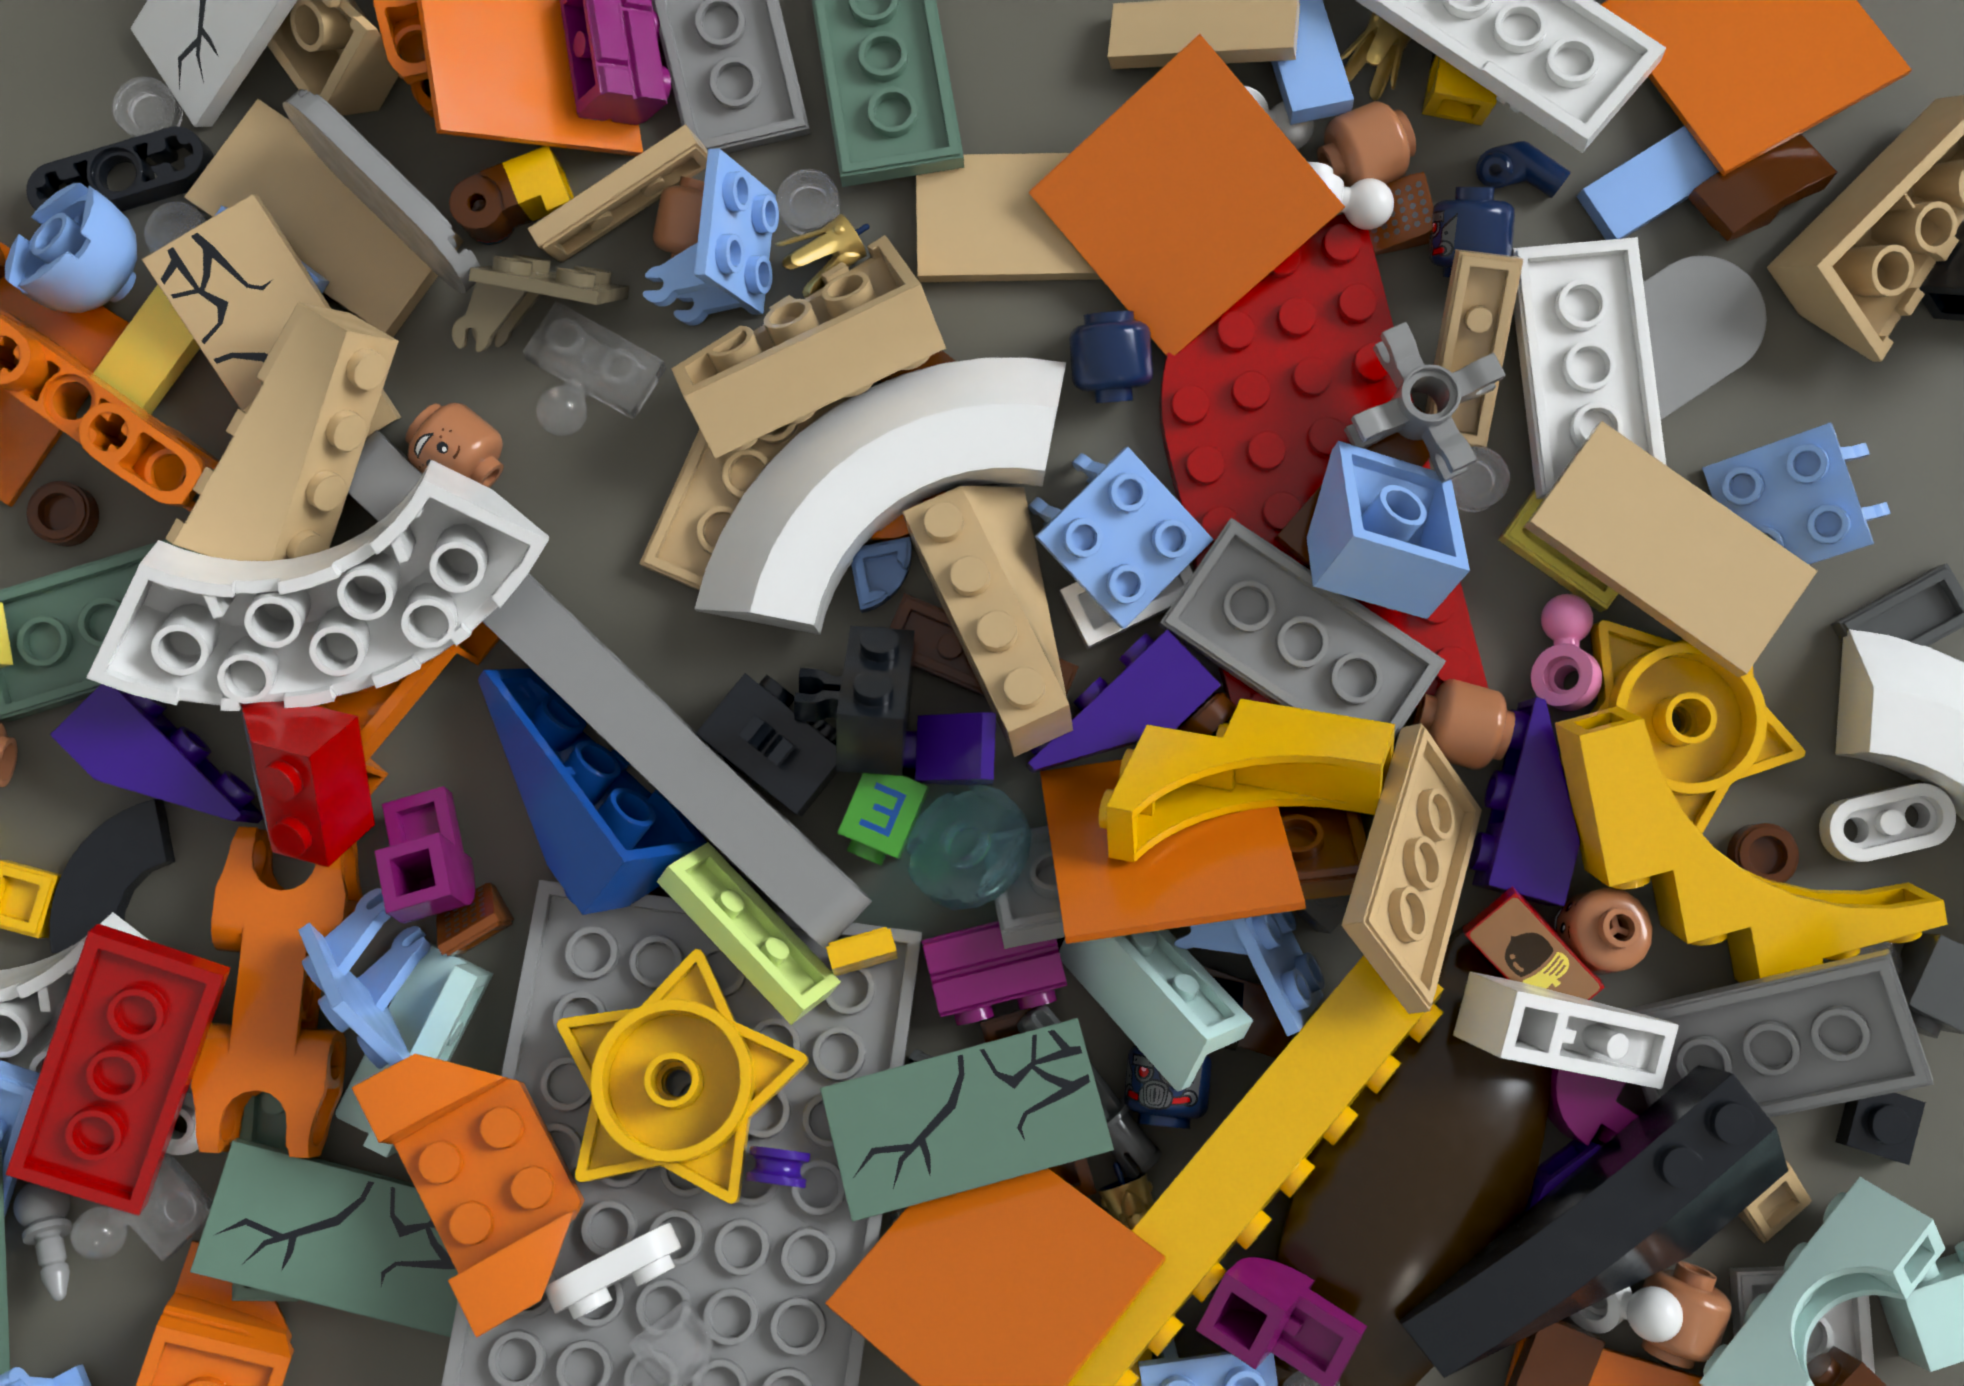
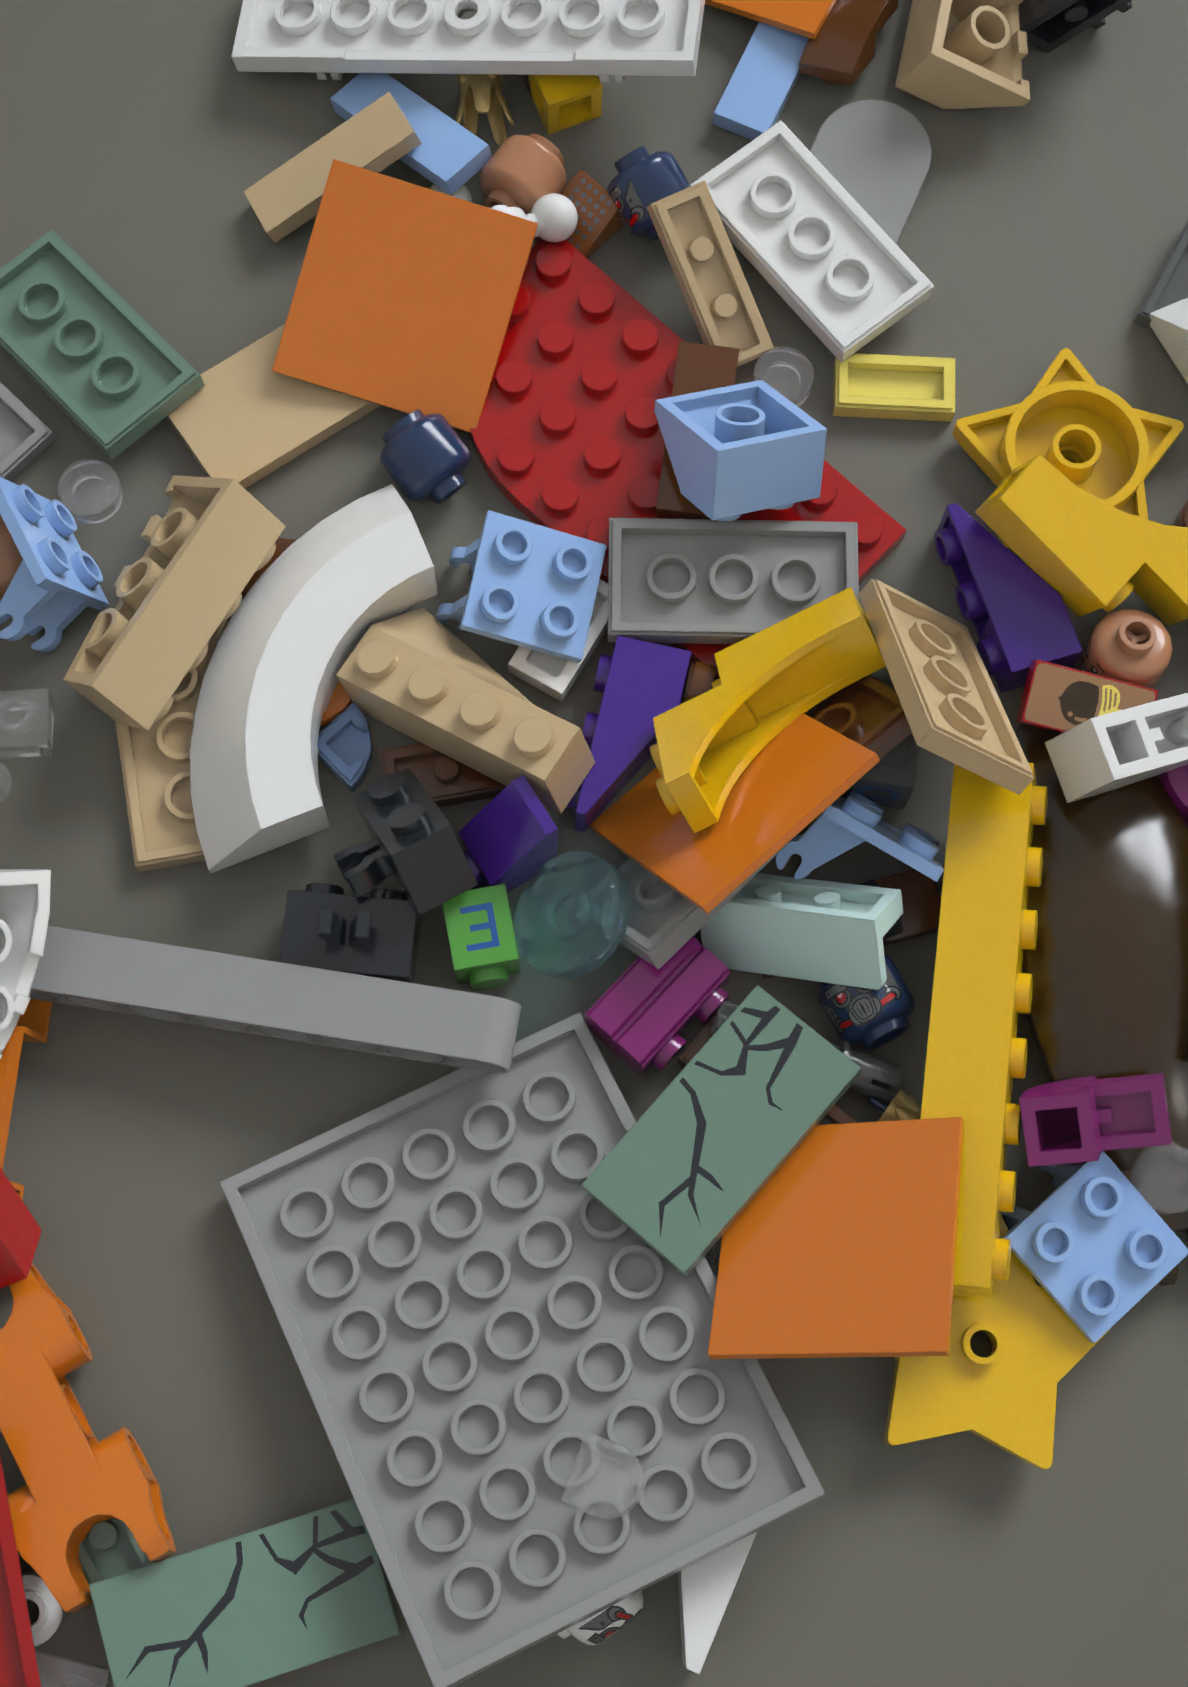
camera: 35 degrees left, 10 degrees down
light blue plate [298,888,431,1069] -> none
light aqua panel [335,943,493,1157] -> none
orange piece [352,1054,585,1338] -> none
magenta brick [374,786,475,924] -> none
dark orange slope [436,883,514,956] -> none
blue wedge [478,668,707,915] -> none
white plate [545,1223,682,1320] -> none
yellow plate [556,949,809,1204] -> none
yellowish green plate [657,842,841,1025] -> none
dark purple bush [745,1146,810,1188] -> none
pearl gold piece [775,214,870,298] -> none
yellow tile [826,927,898,976] -> none
light grey pin [1344,322,1506,483] -> none
nougat head [1413,679,1515,770] -> none
dark blue arm [1476,141,1571,198] -> none
tan tile [1524,421,1818,677] -> none
bright pink plate [1531,594,1602,711] -> none
light blue plate [1702,422,1891,565] -> none

